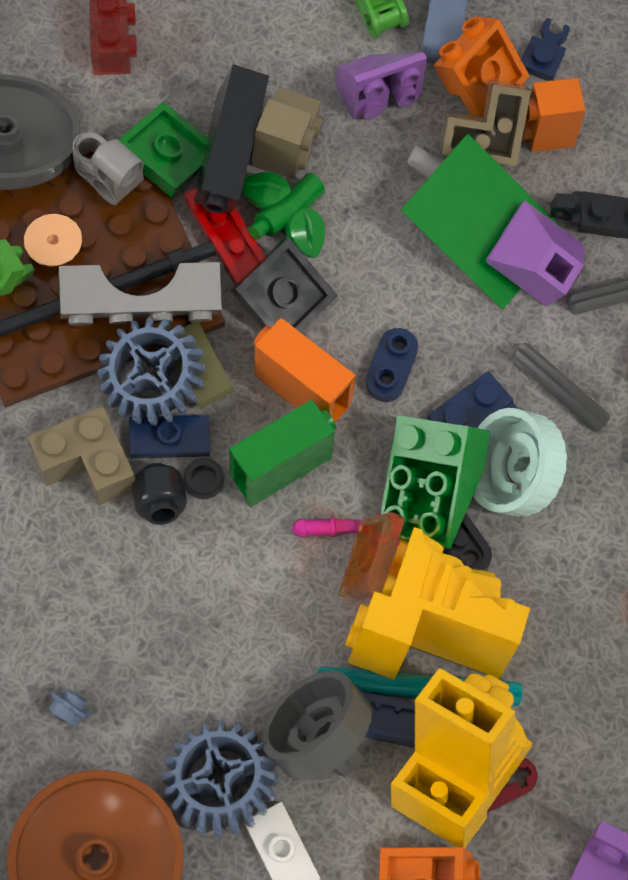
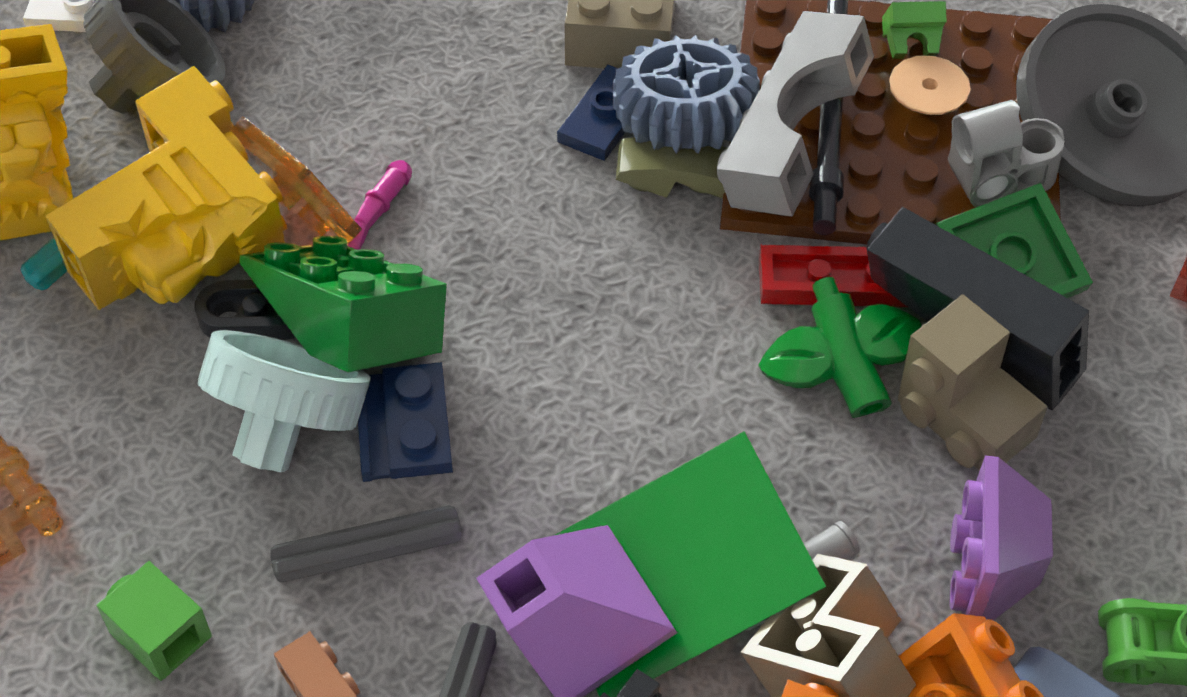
camera: 125 degrees right, 15 degrees down
black head [131,463,187,525] -> none
black tile [184,458,224,499] -> none
green brick [229,399,336,507] -> none
black plate [230,237,338,333] -> none
orange brick [254,318,356,423] -> none
dark blue plate [361,691,415,748] -> none
dark blue plate [366,328,418,402] -> none

